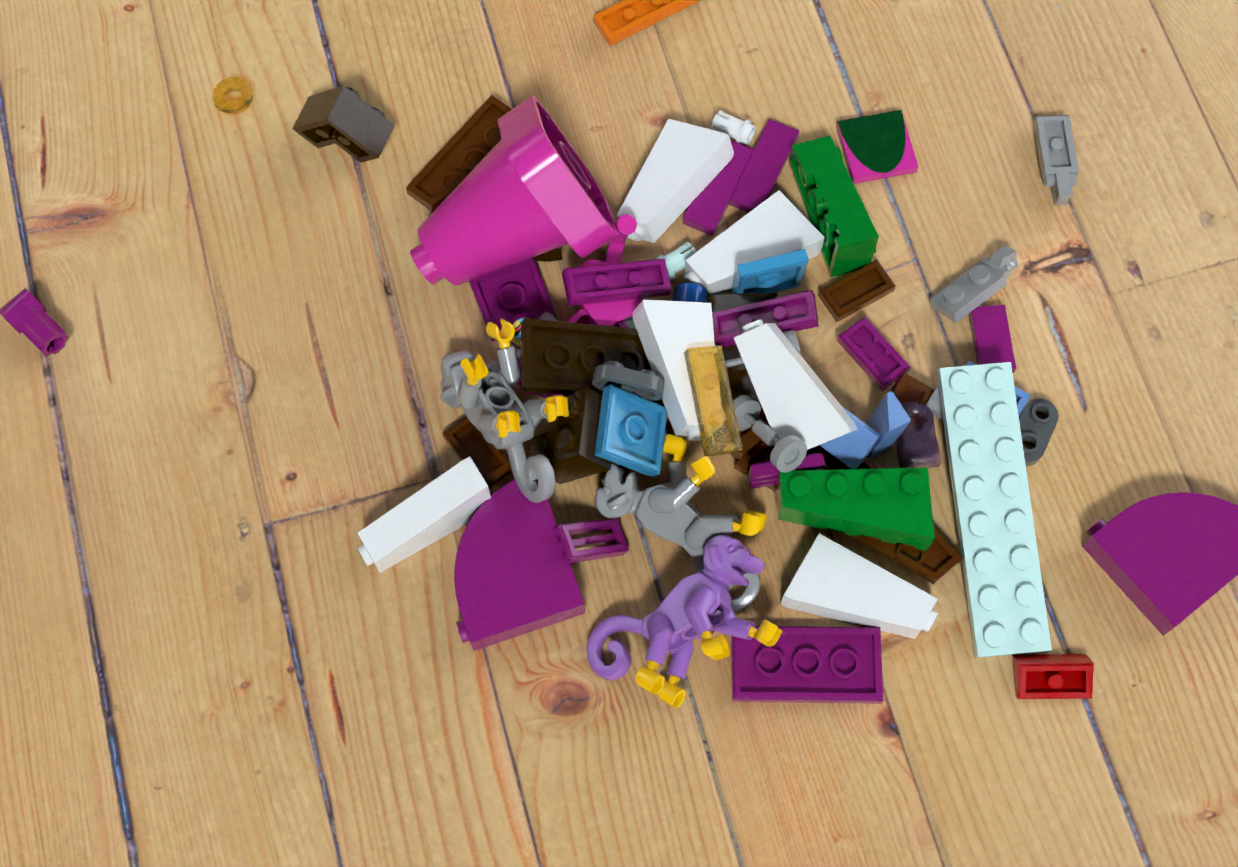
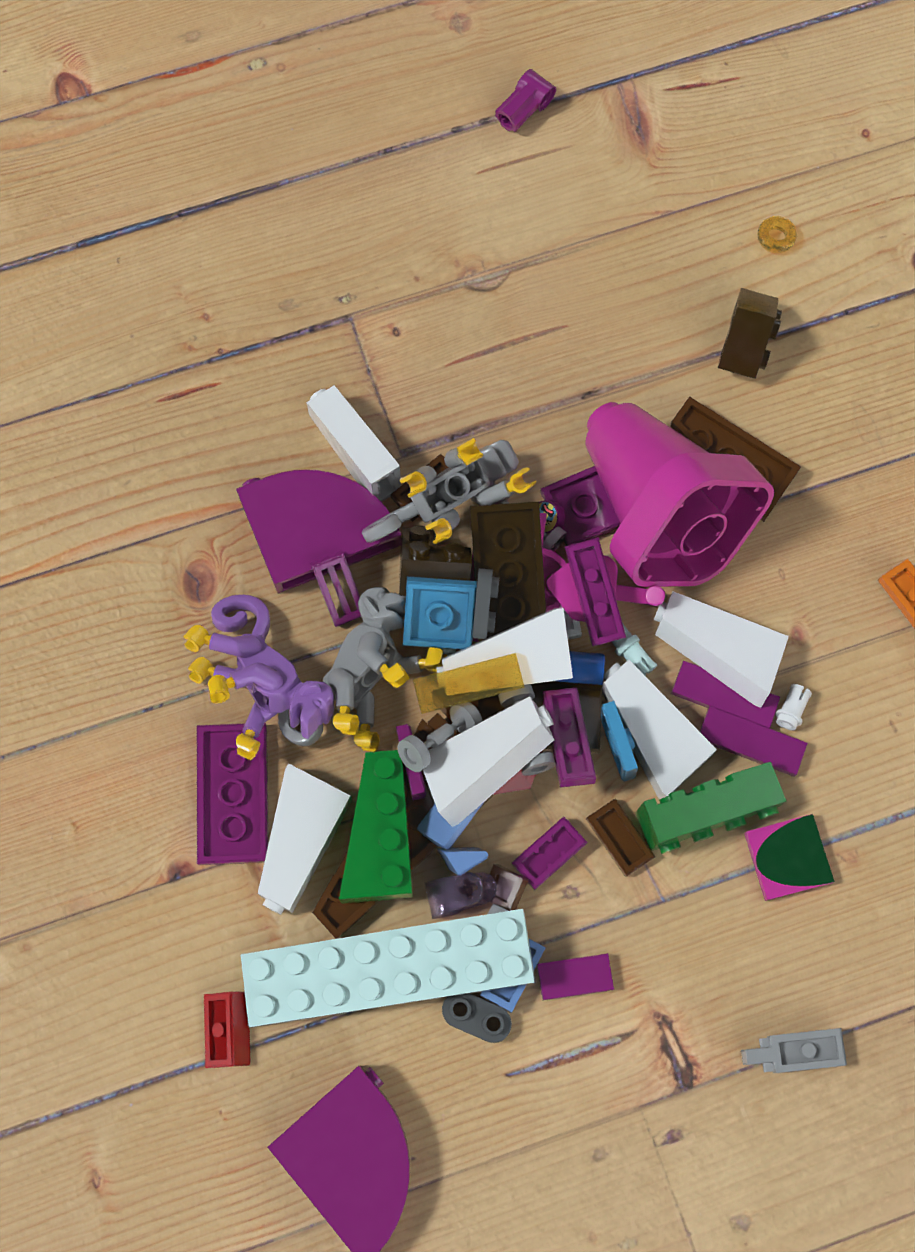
camera: 85 degrees right, 5 degrees up
light grey hinge [930,246,1018,323] -> none

